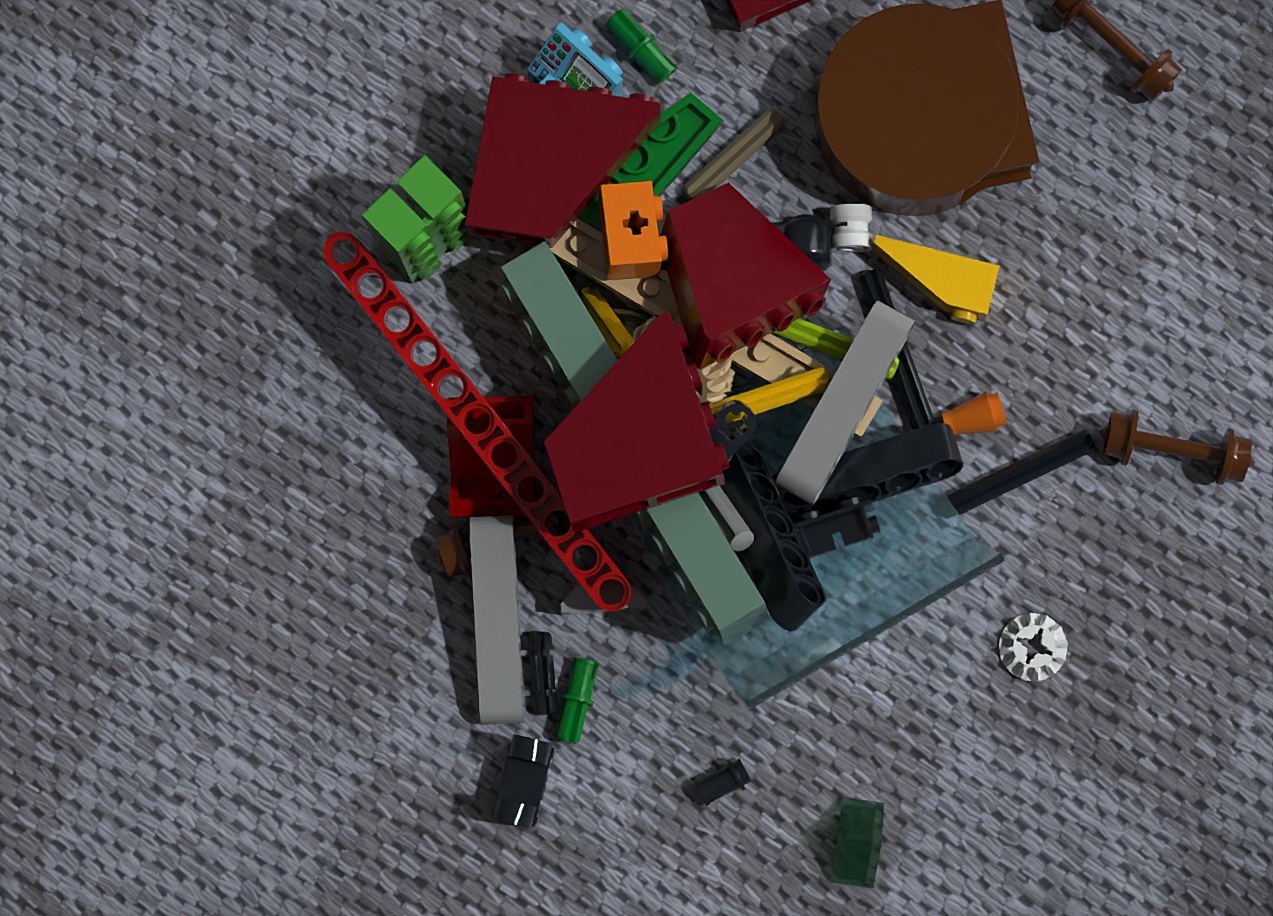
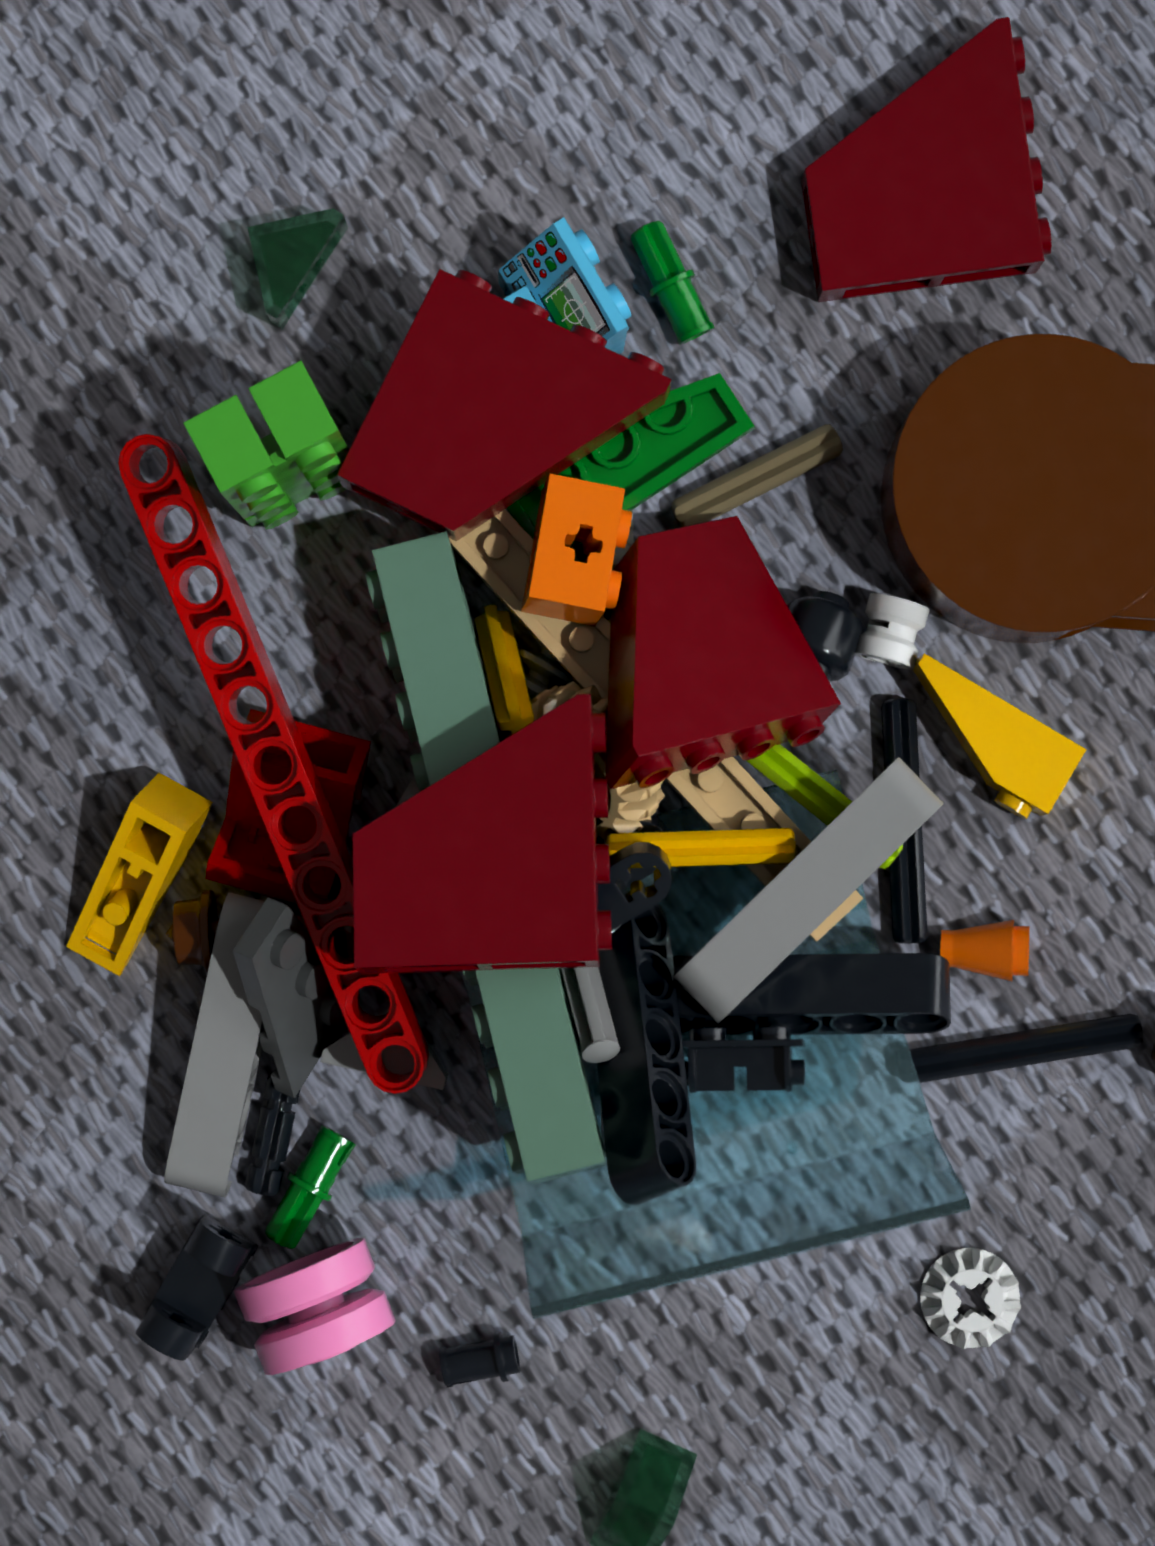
camera: 15 degrees right, 5 degrees up
none -> yellow slope [66,773,213,977]
none -> dark grey wing [233,897,360,1098]
none -> bright pink wheel [234,1238,396,1375]
none -> clear green slope [247,208,348,330]

